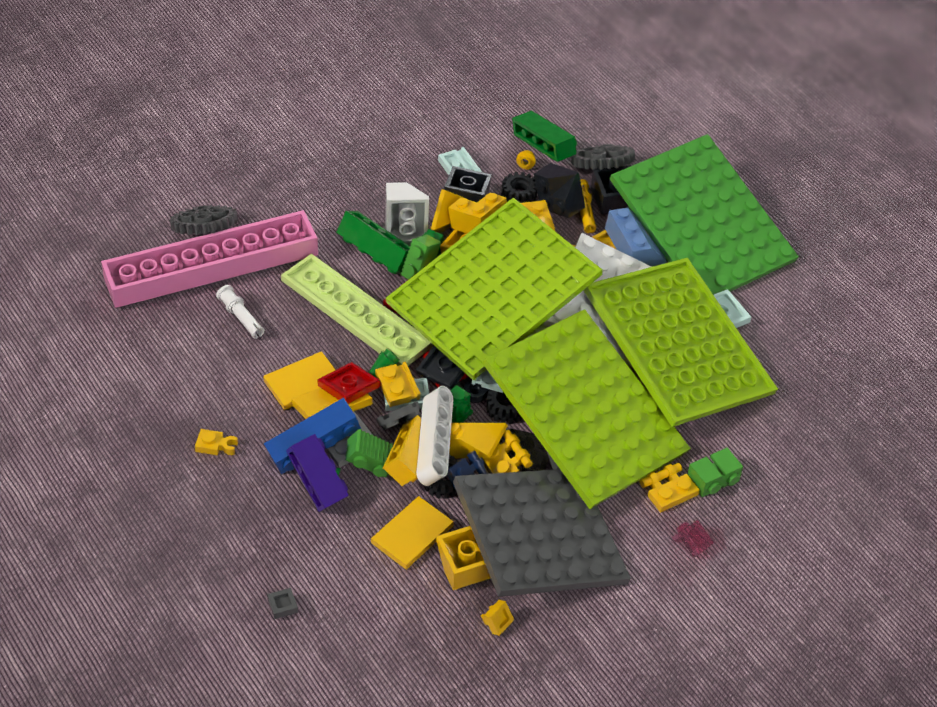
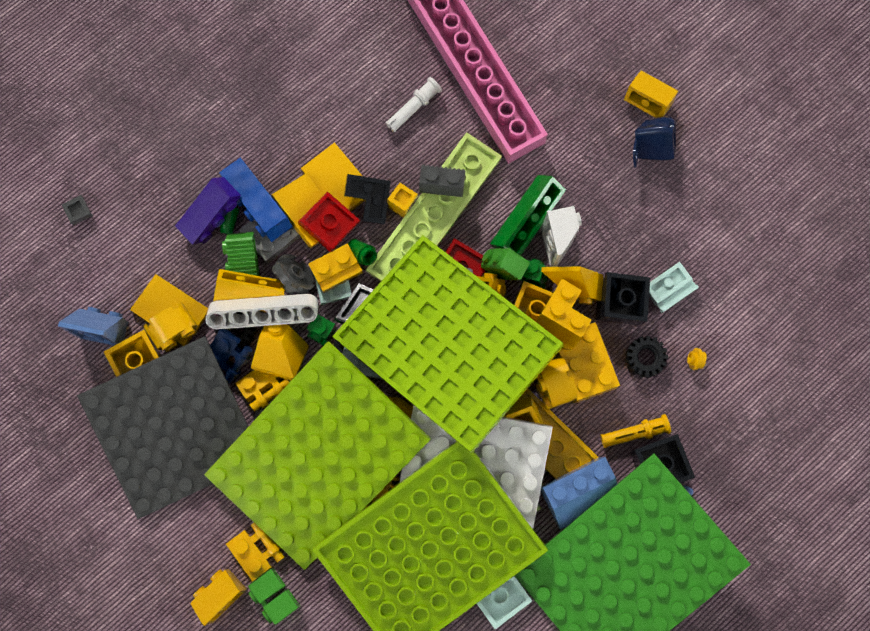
camera: 85 degrees right, 30 degrees up
dark grey gear [170,205,238,235] -> none
yellow plate [195,429,238,455] -> none
yellow tile [481,600,514,636] -> none
green brick [512,110,577,162] -> none
black slope [534,163,585,218] -> none
dark grey gear [571,144,635,170] -> none
clear pink bracket [672,520,714,557] -> none
none -> medium blue slope [58,307,129,346]
none -> yellow brick [143,302,197,352]
none -> yellow slope [190,569,248,626]
none -> black plate [344,174,391,225]
none -> yellow panel [387,182,418,218]
none -> dark grey brick [419,164,466,197]
none -> yellow brick [624,70,678,118]
none -> dark blue piece [633,116,676,168]

